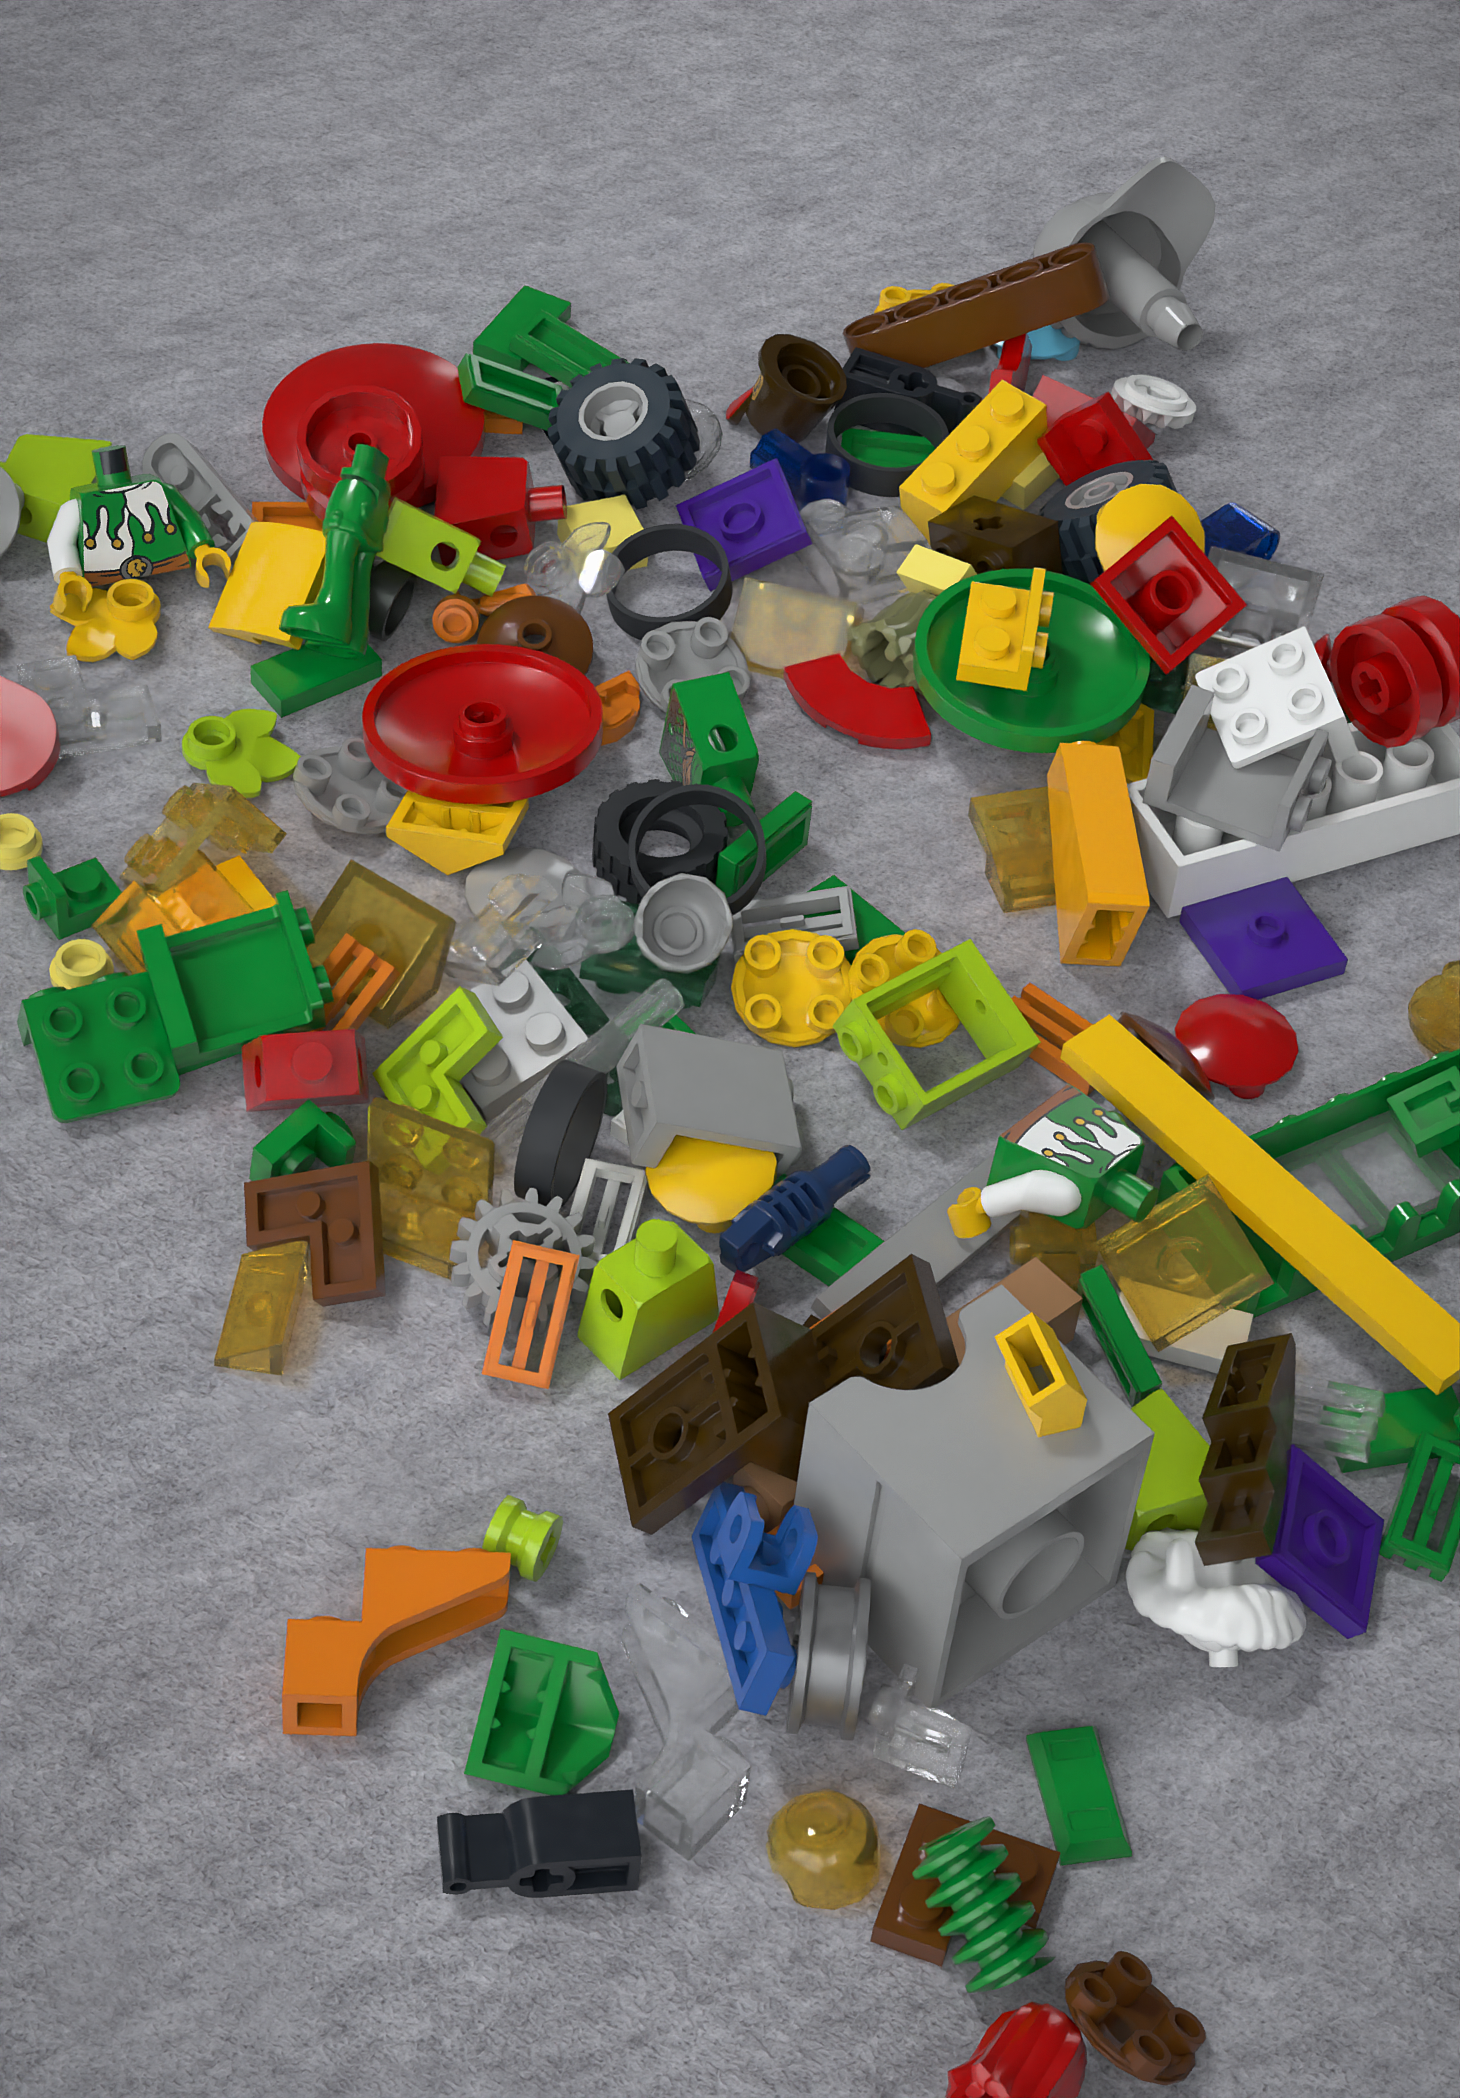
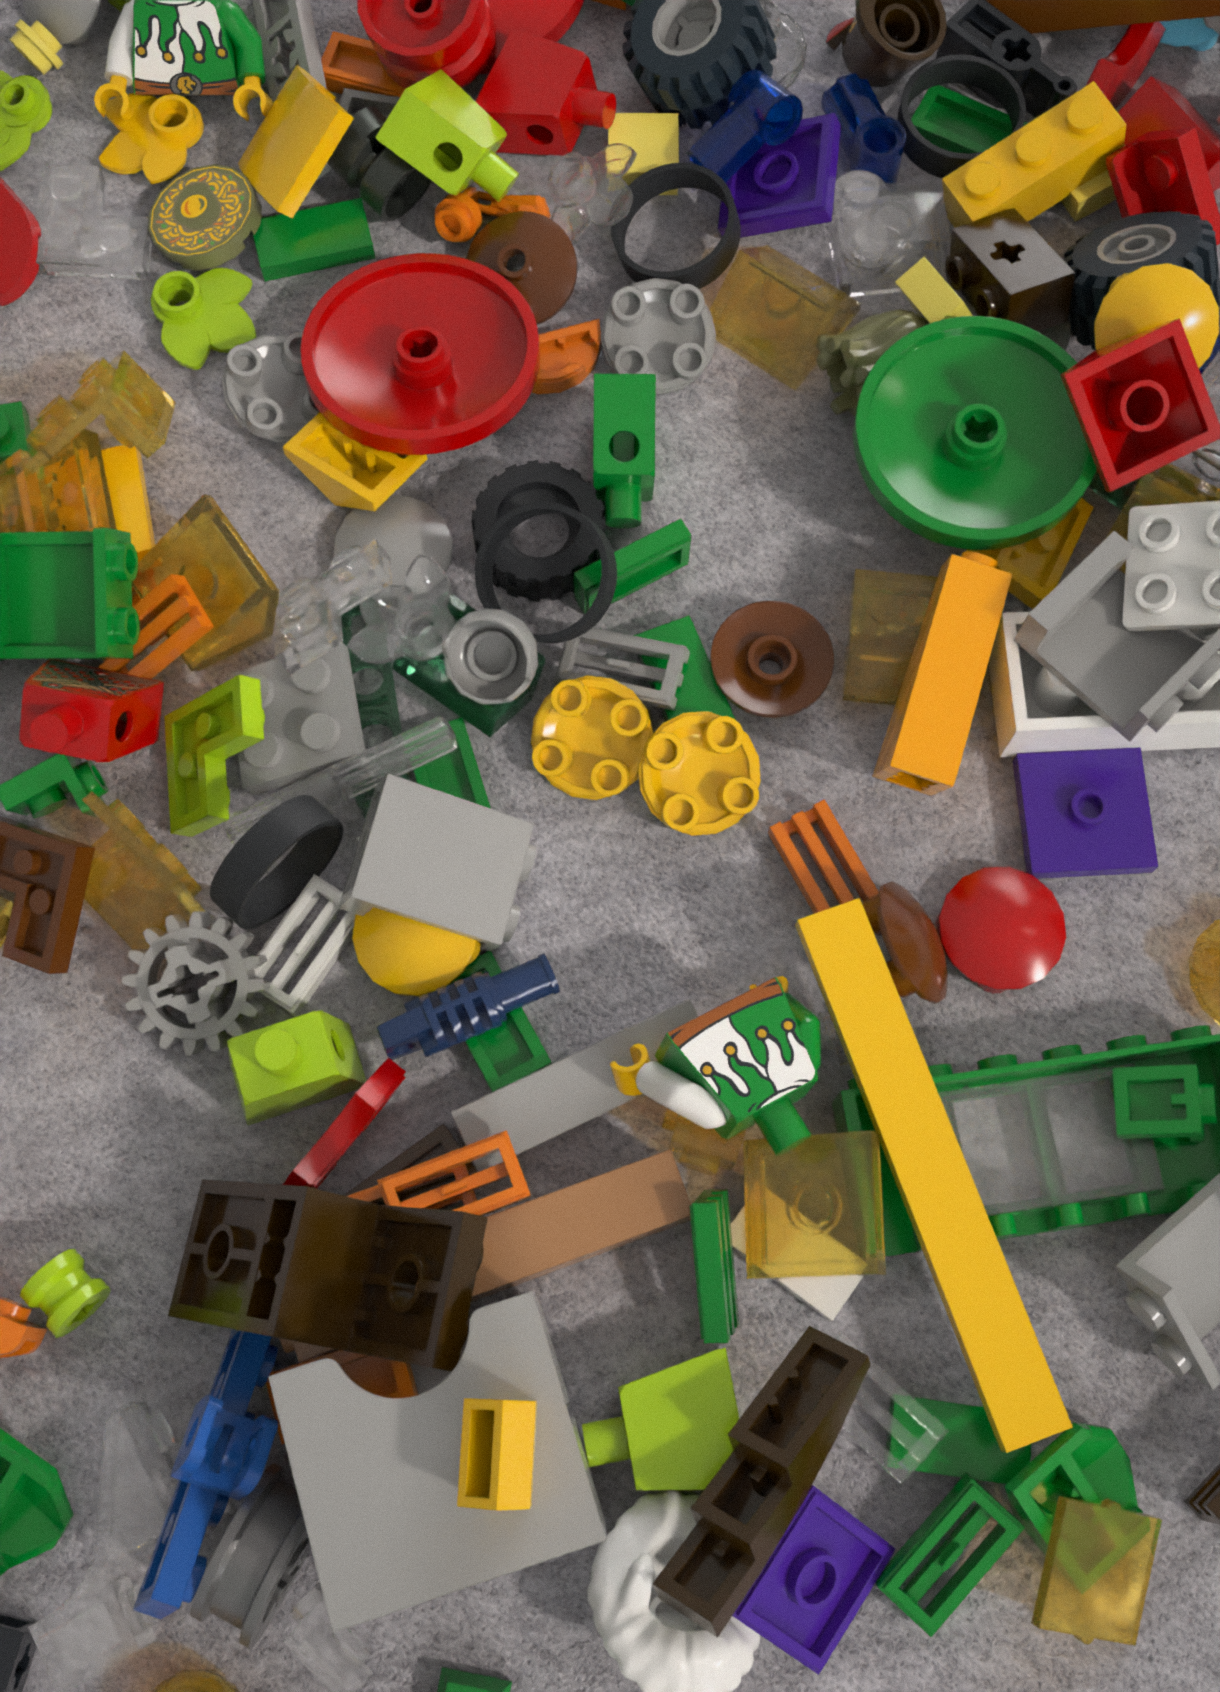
camera: 25 degrees right, 25 degrees up
green piece [279,444,391,660] -> none
orange tile [481,1240,580,1389] -> none
red tile [783,653,931,749] -> none
lime window [832,938,1041,1131] -> none
yellow bracket [956,567,1054,691] -> none
none -> tile [148,164,262,271]
none -> clear blue piece [686,69,803,183]
none -> reddish brown dish [710,601,834,718]

